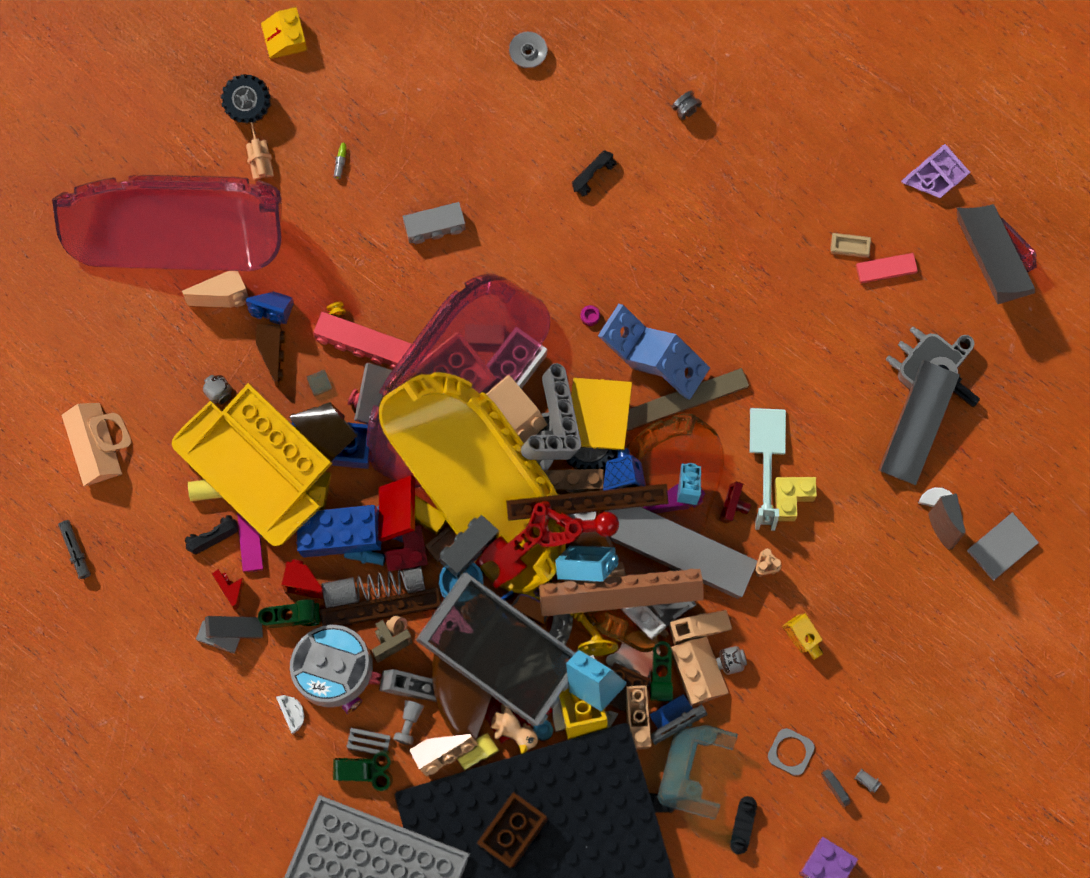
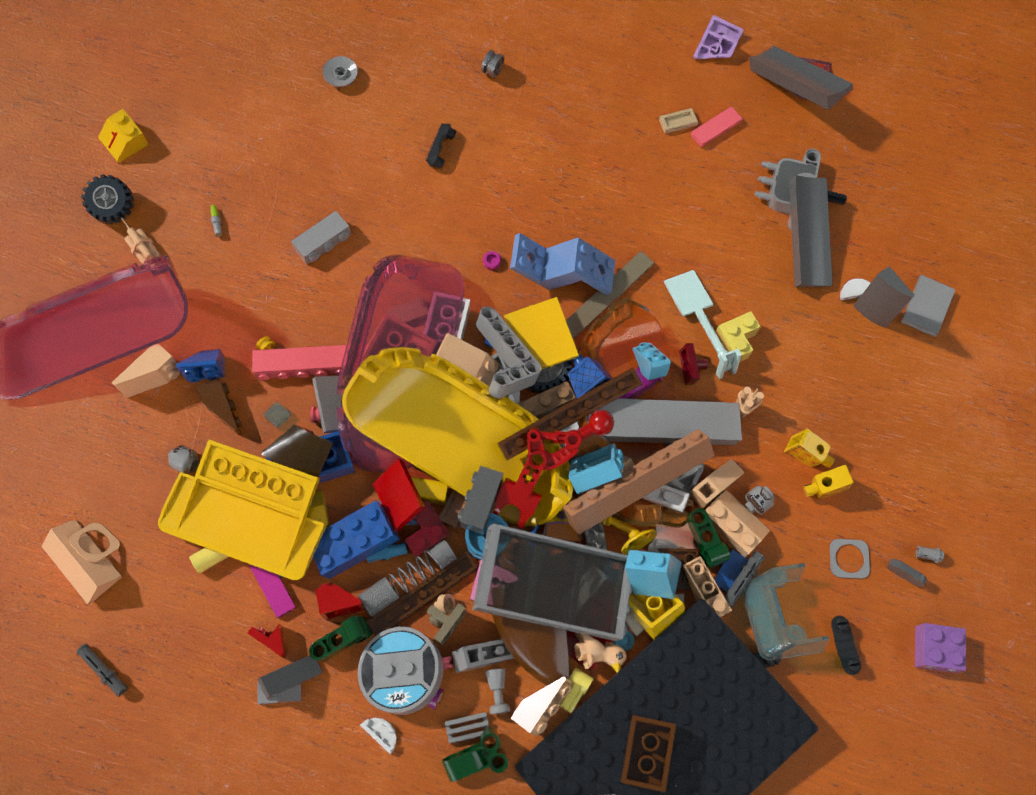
camera: 25 degrees left, 5 degrees down
black piece [185,515,238,554] -> none
none -> yellow torso [803,464,853,499]

